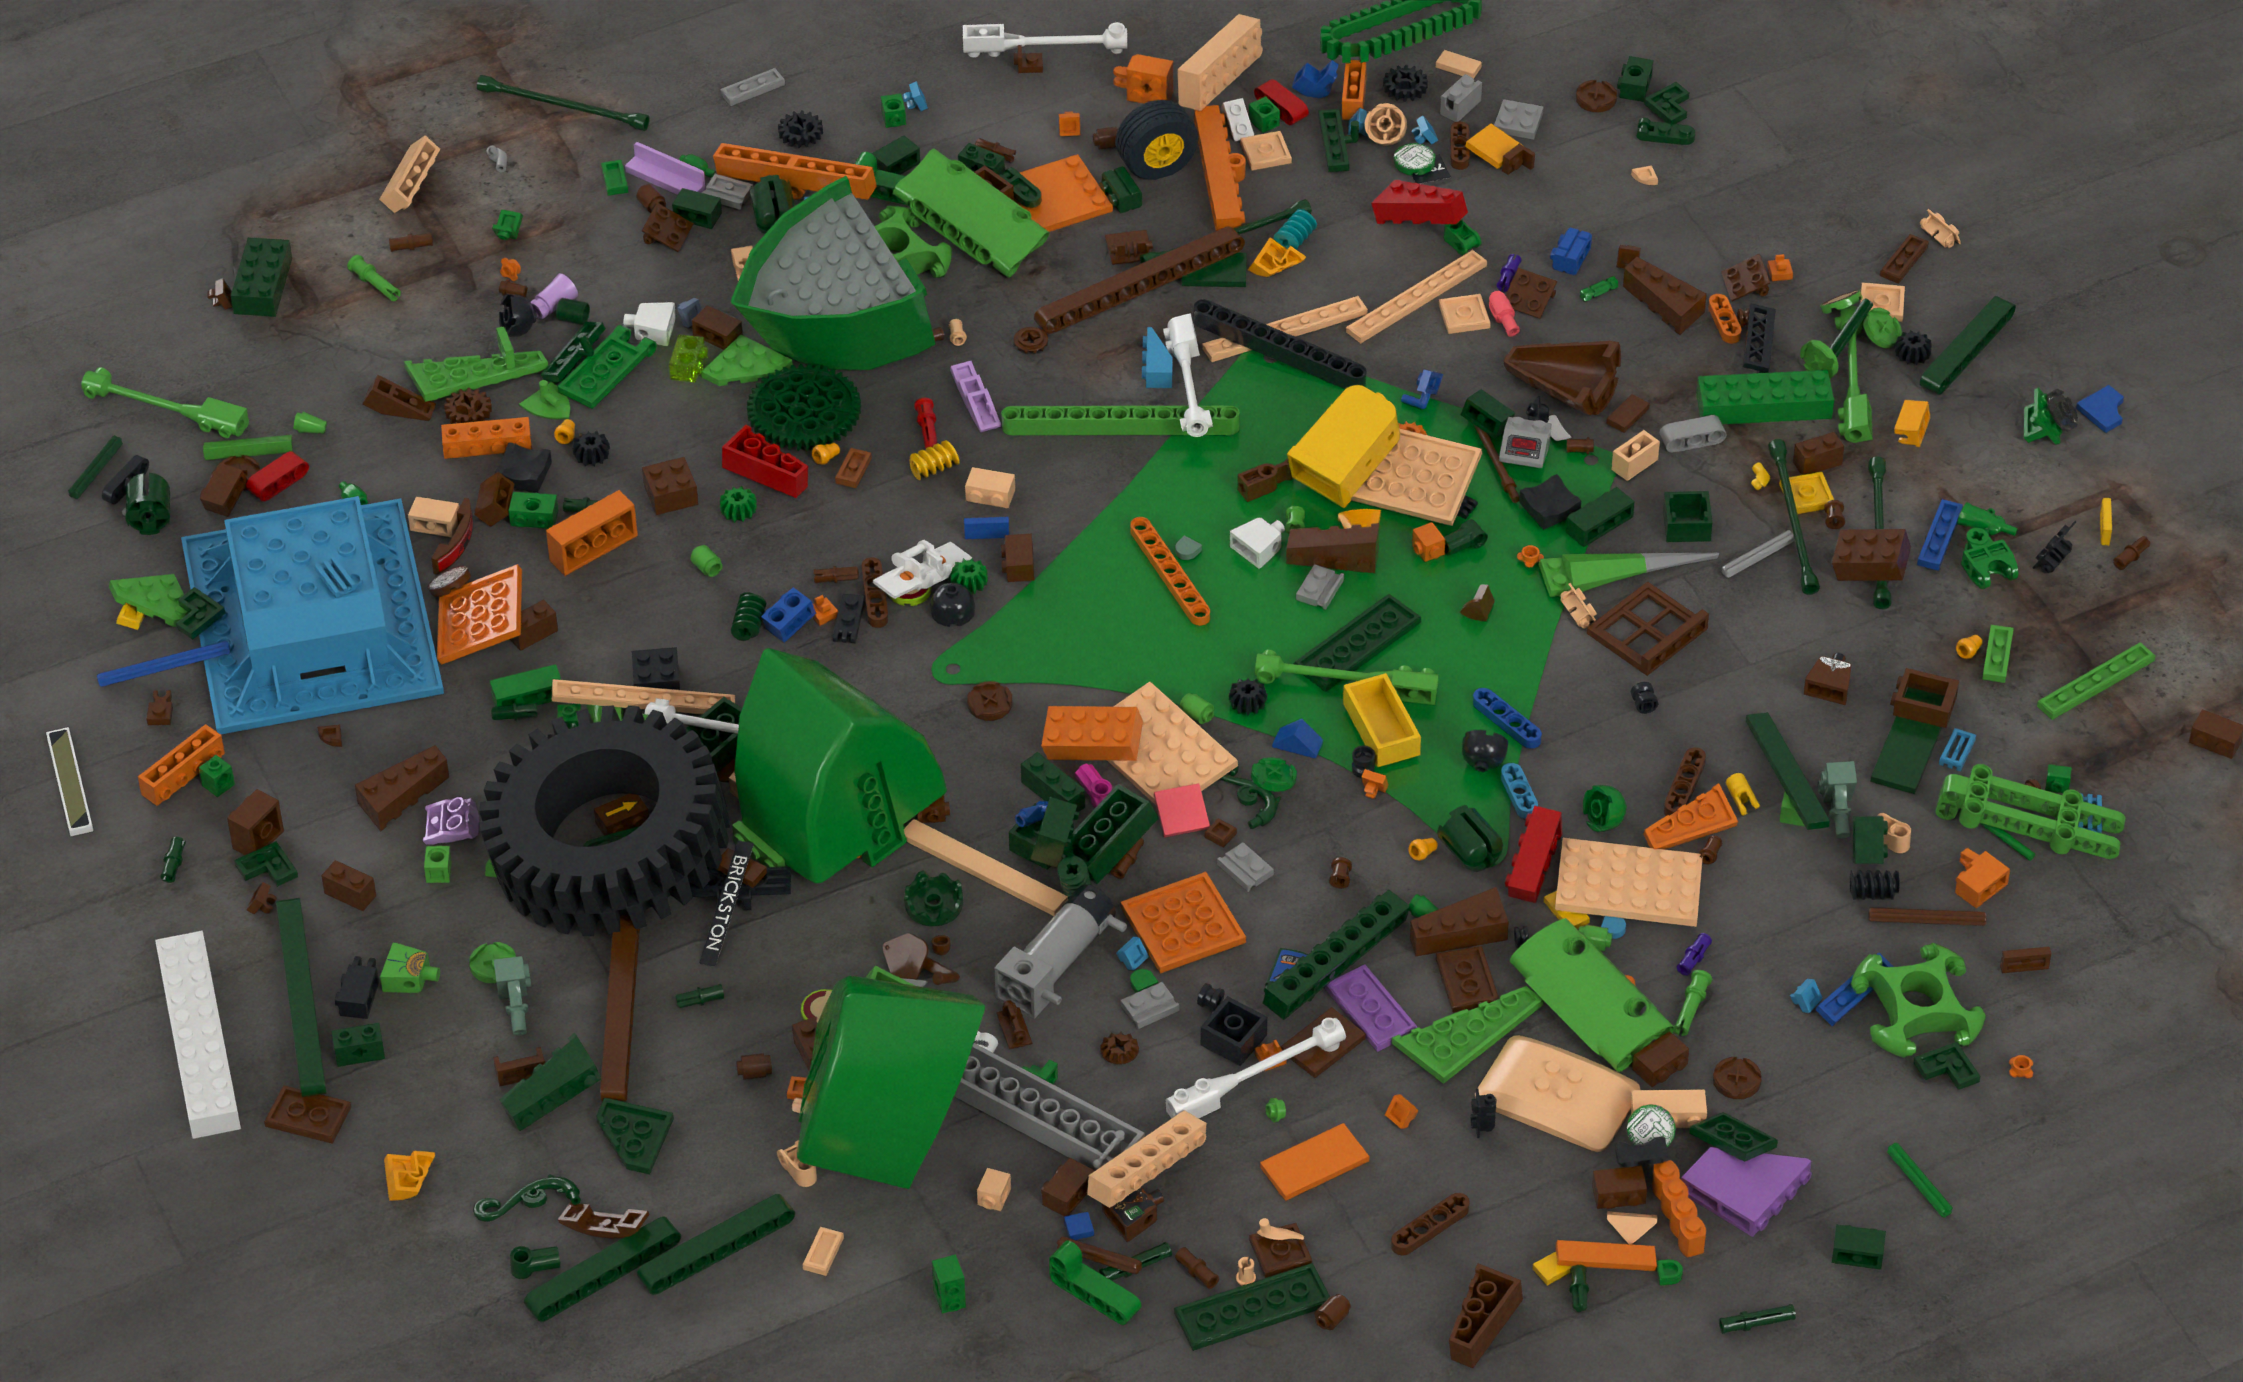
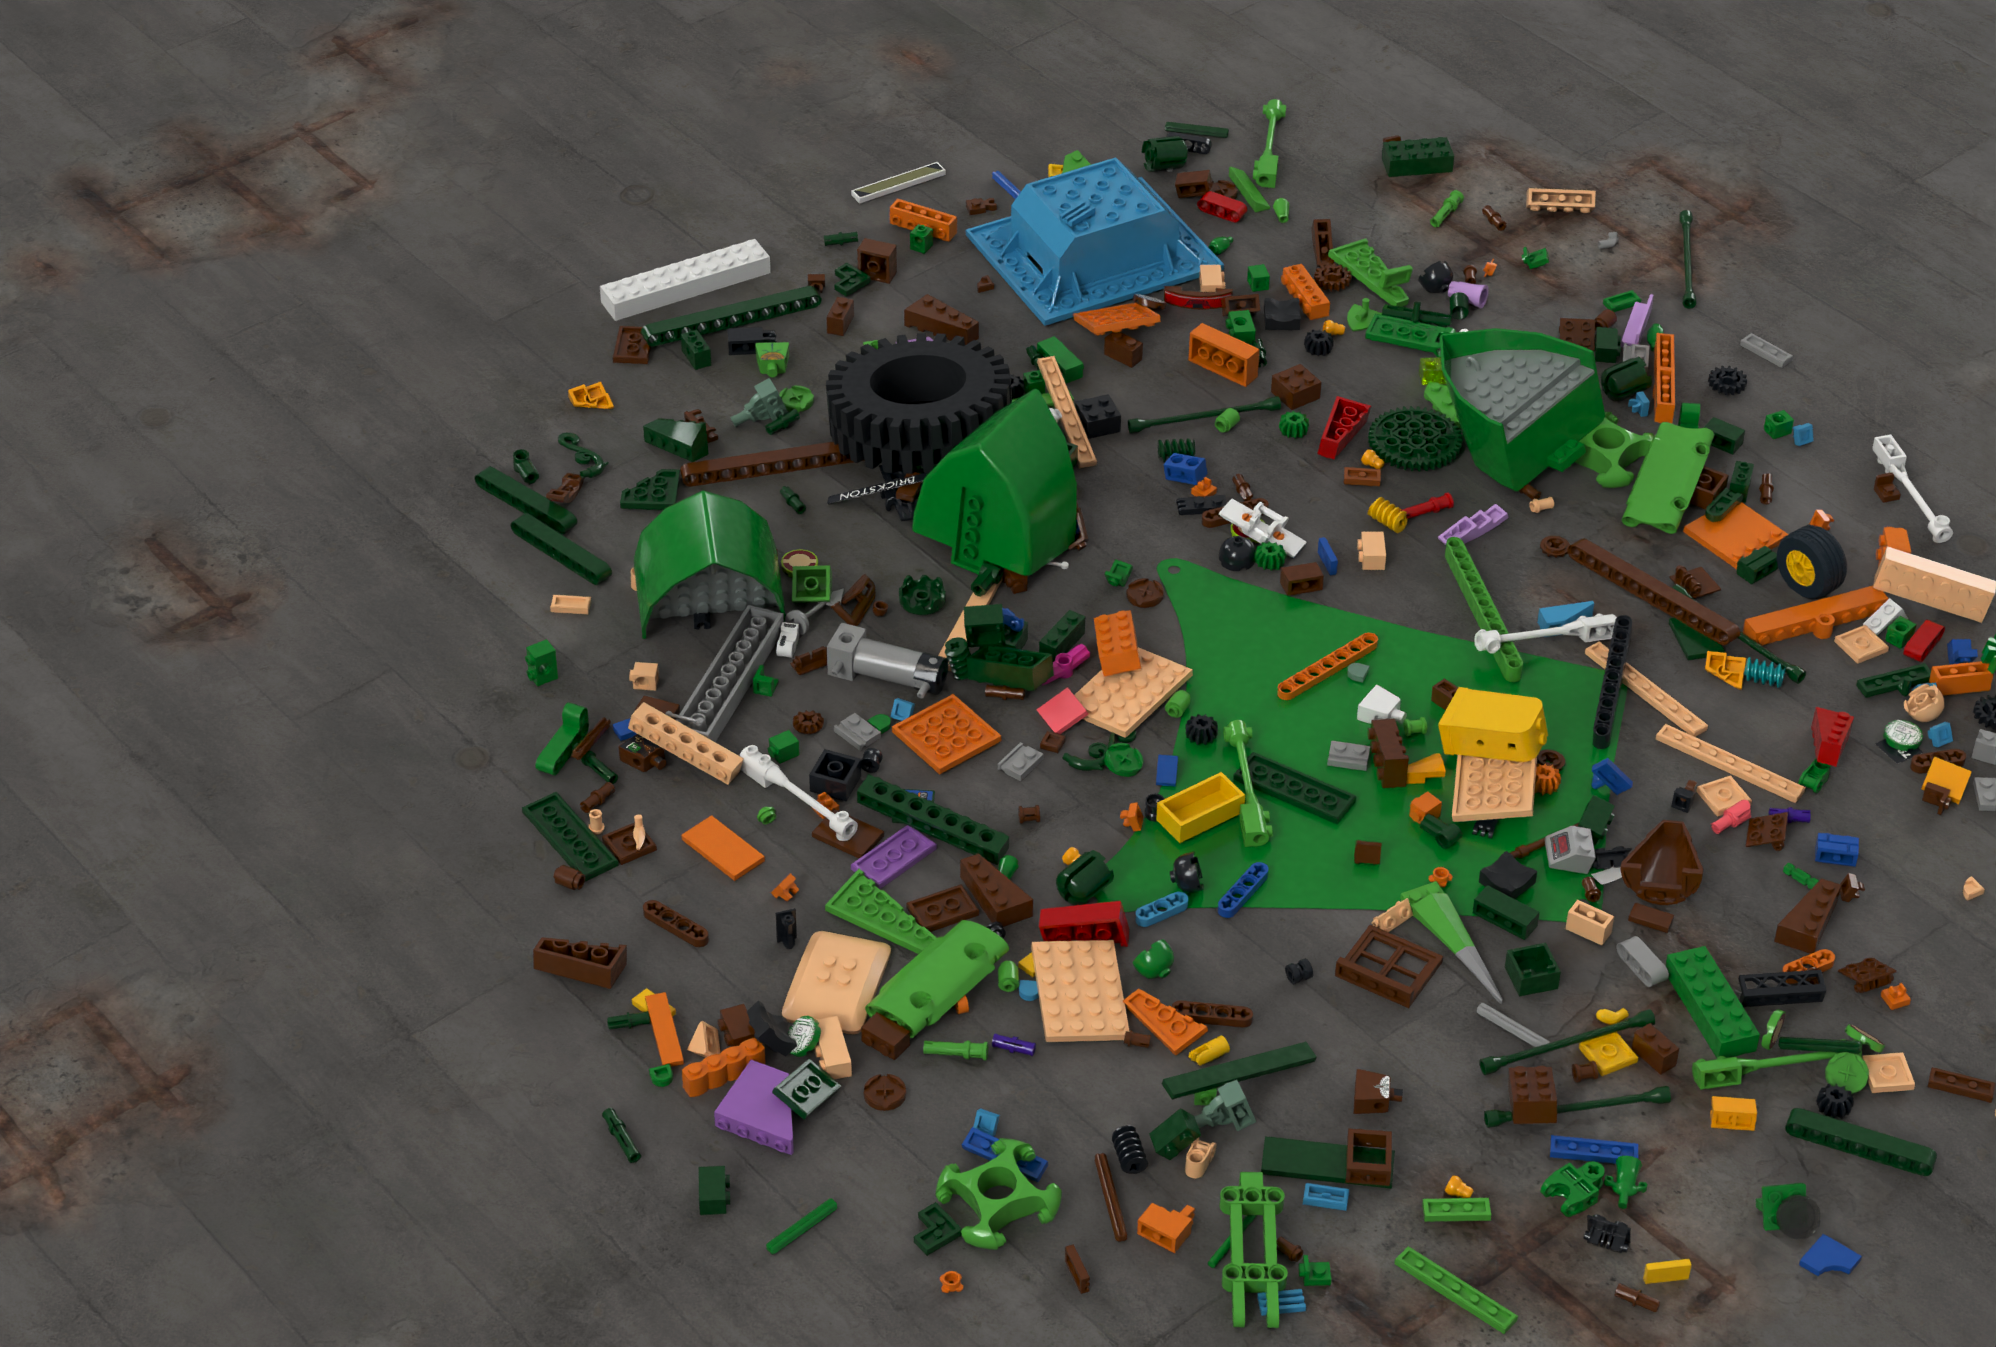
camera: 75 degrees right, 5 degrees down
none -> dark green pin [765,409,800,435]
none -> green brick [768,730,800,764]
none -> dark green piece [971,563,1003,597]
none -> green bracket [1105,559,1133,587]
none -> dark green hose [1127,396,1281,434]
none -> green brick [1247,264,1270,292]
none -> black piece [1671,780,1697,813]

